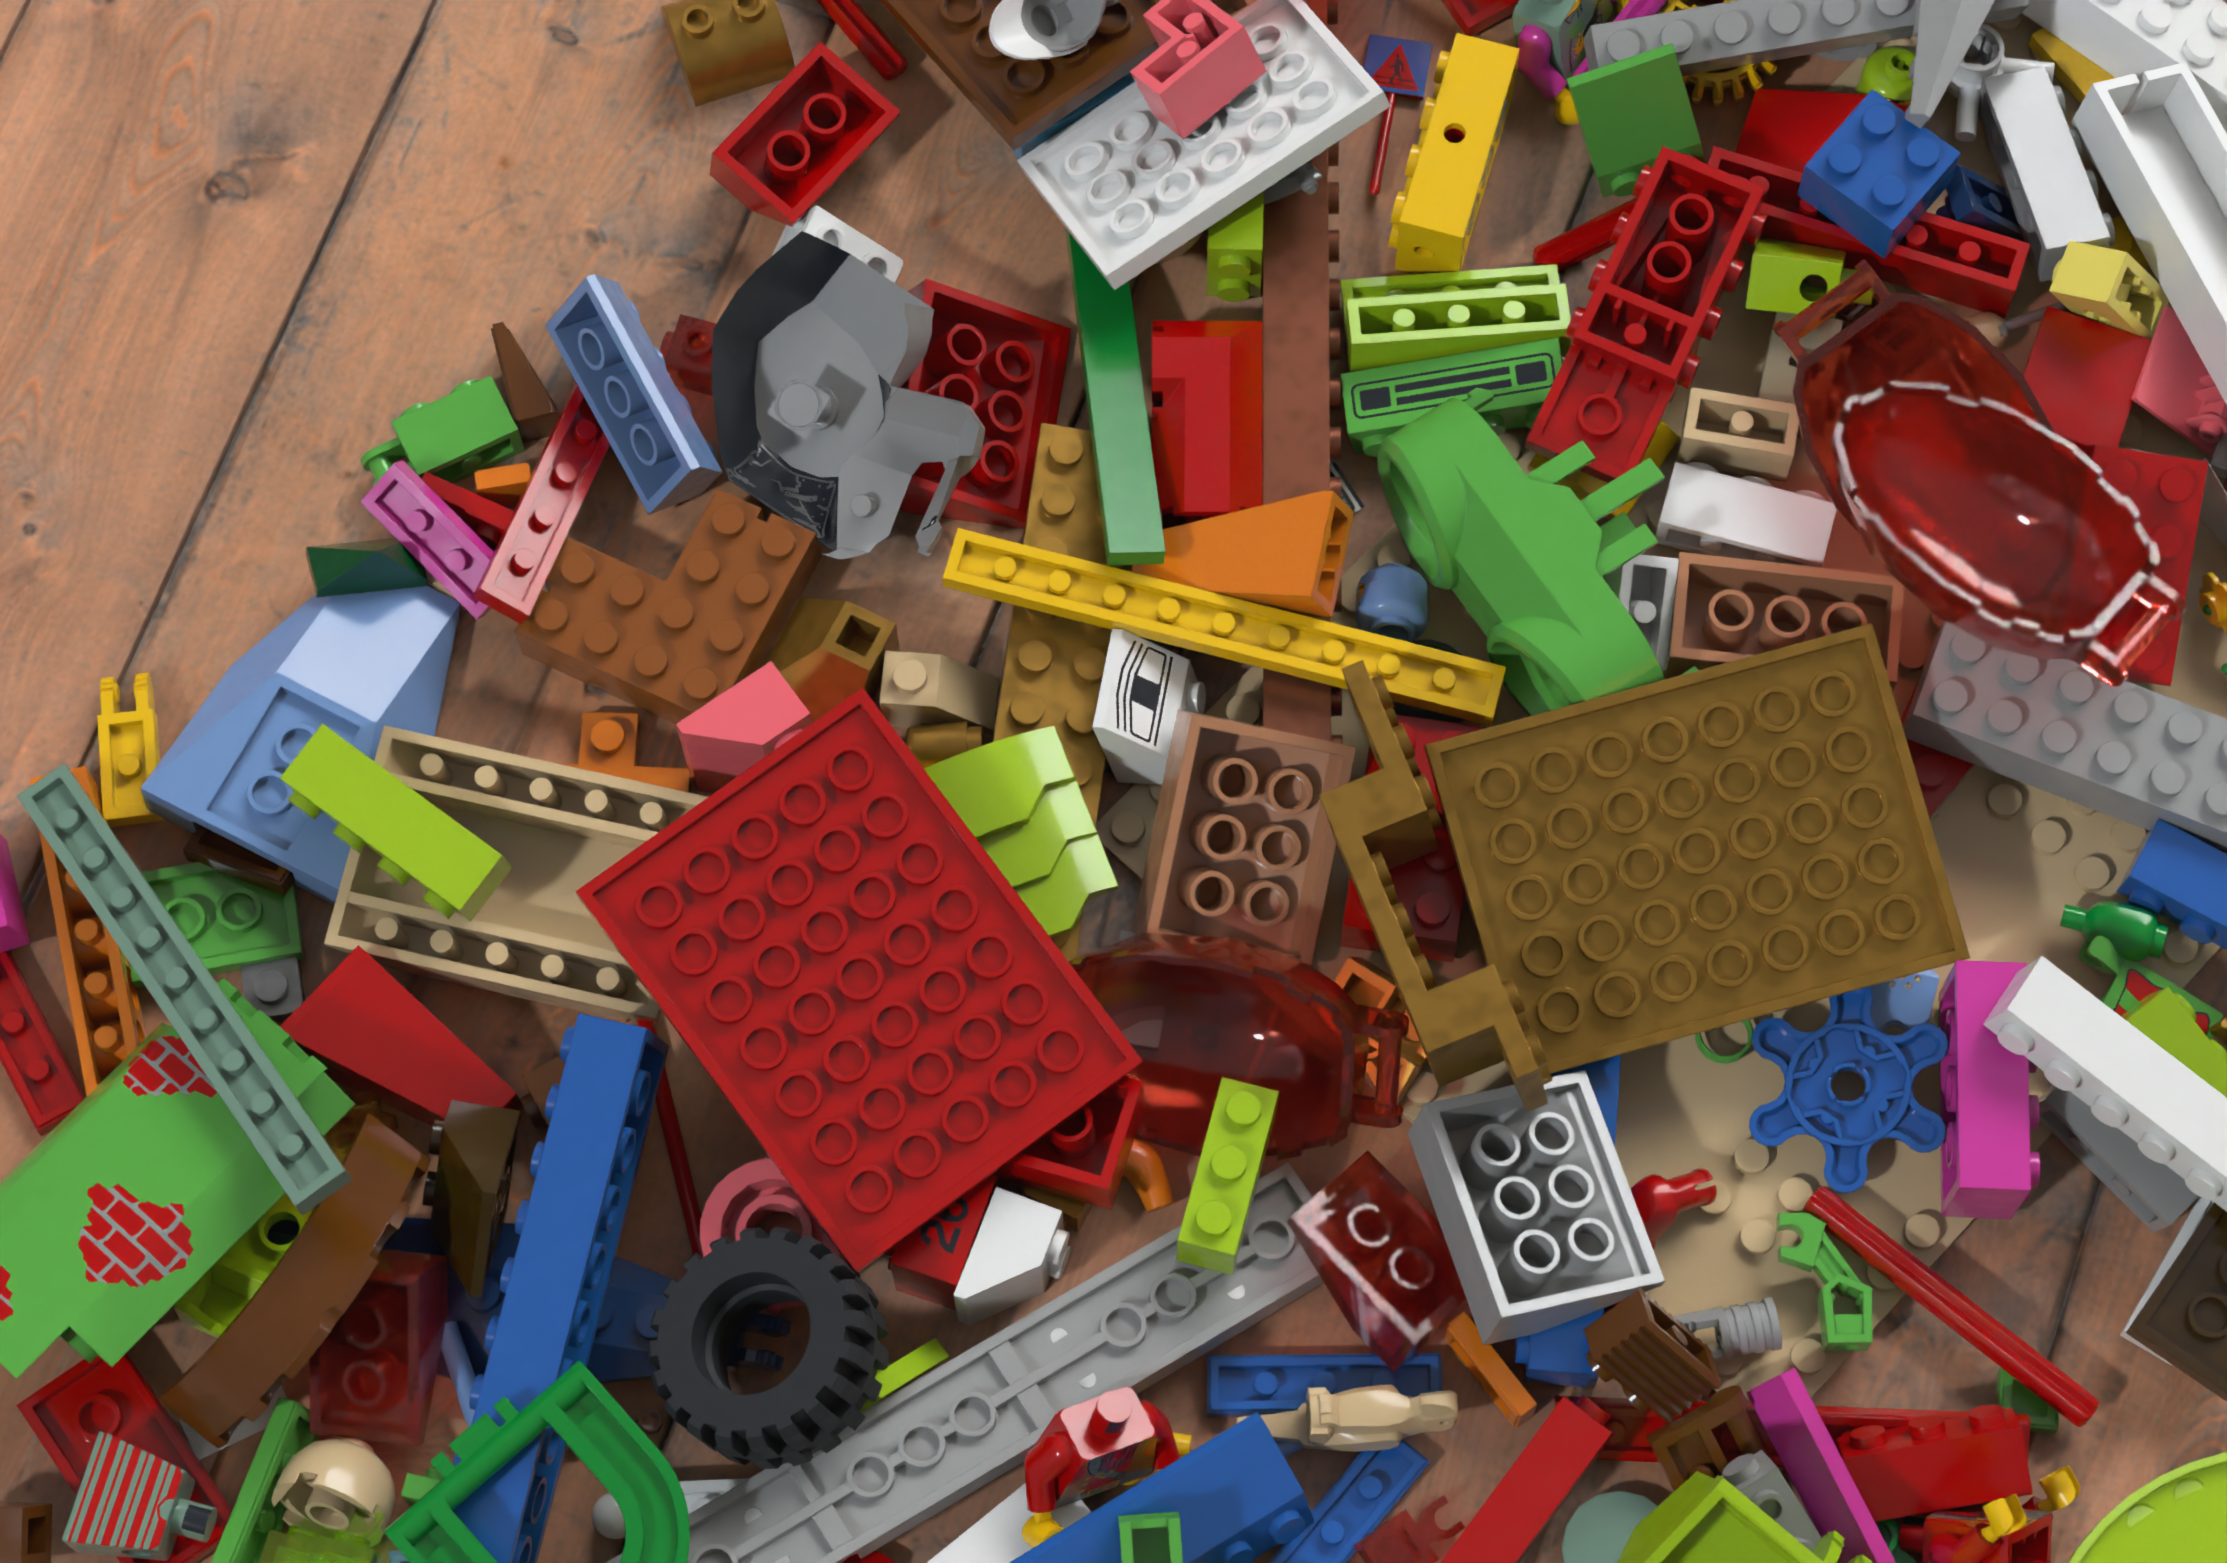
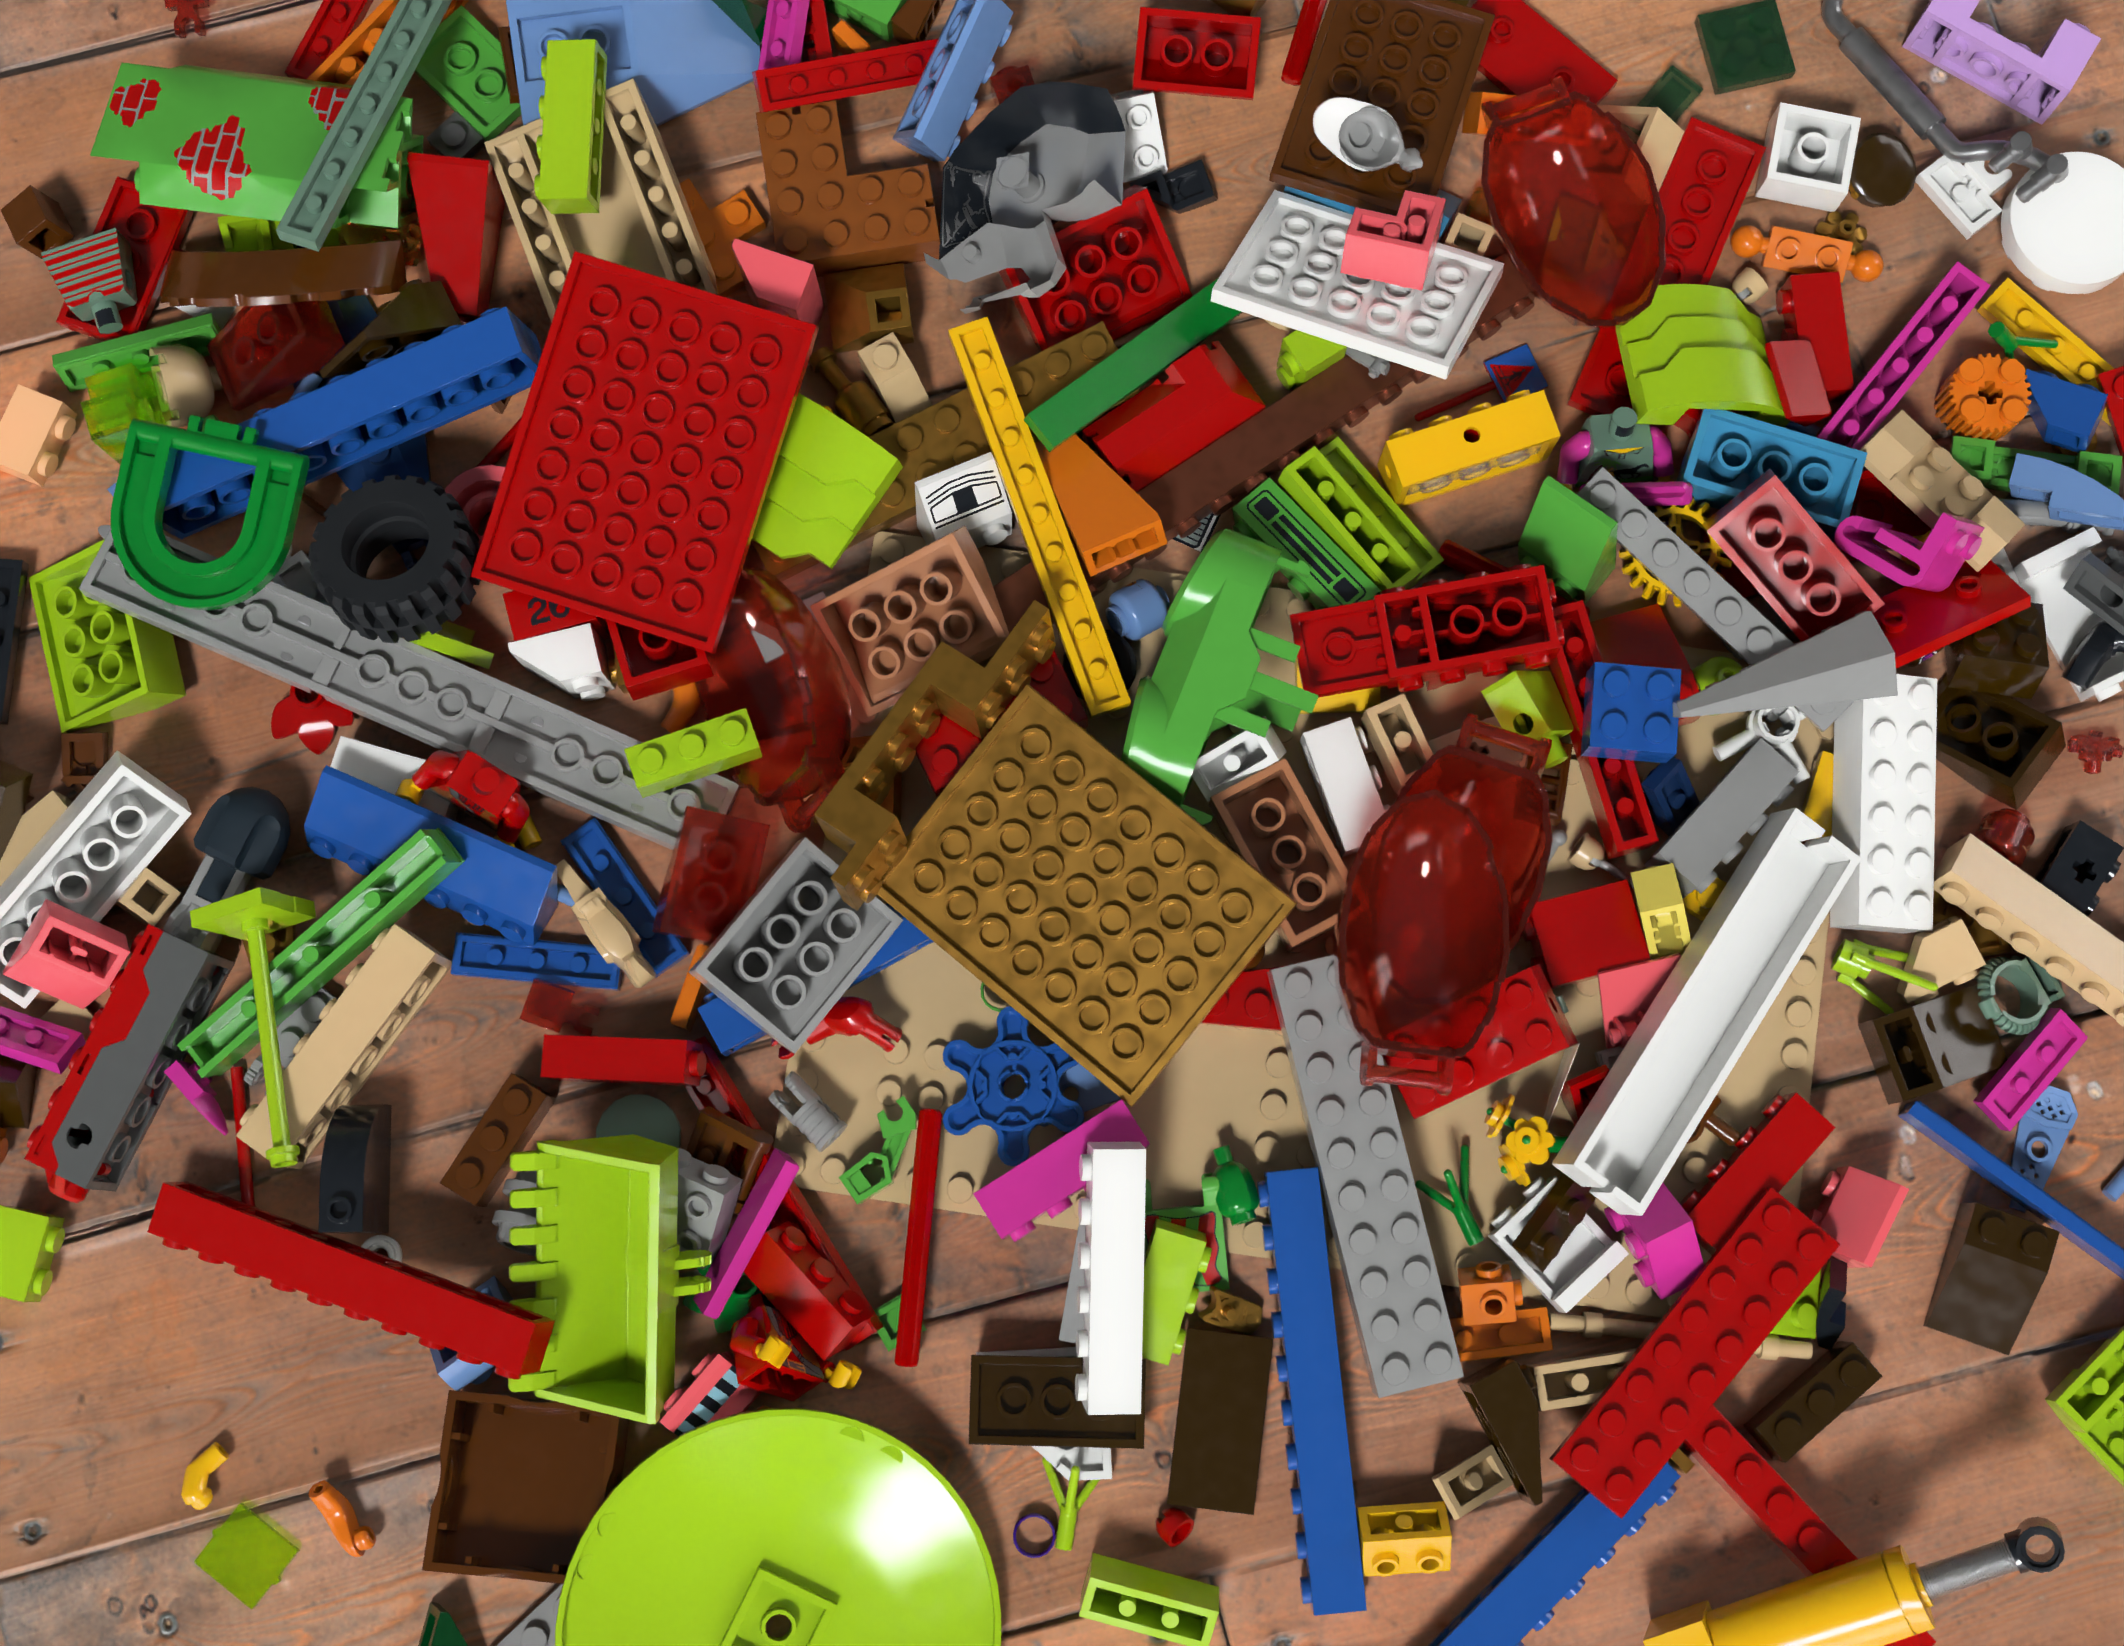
camera: 55 degrees right, 10 degrees up
reddish brown brick [1584,1288,1721,1422] -> none
none -> black slope [1129,159,1217,214]

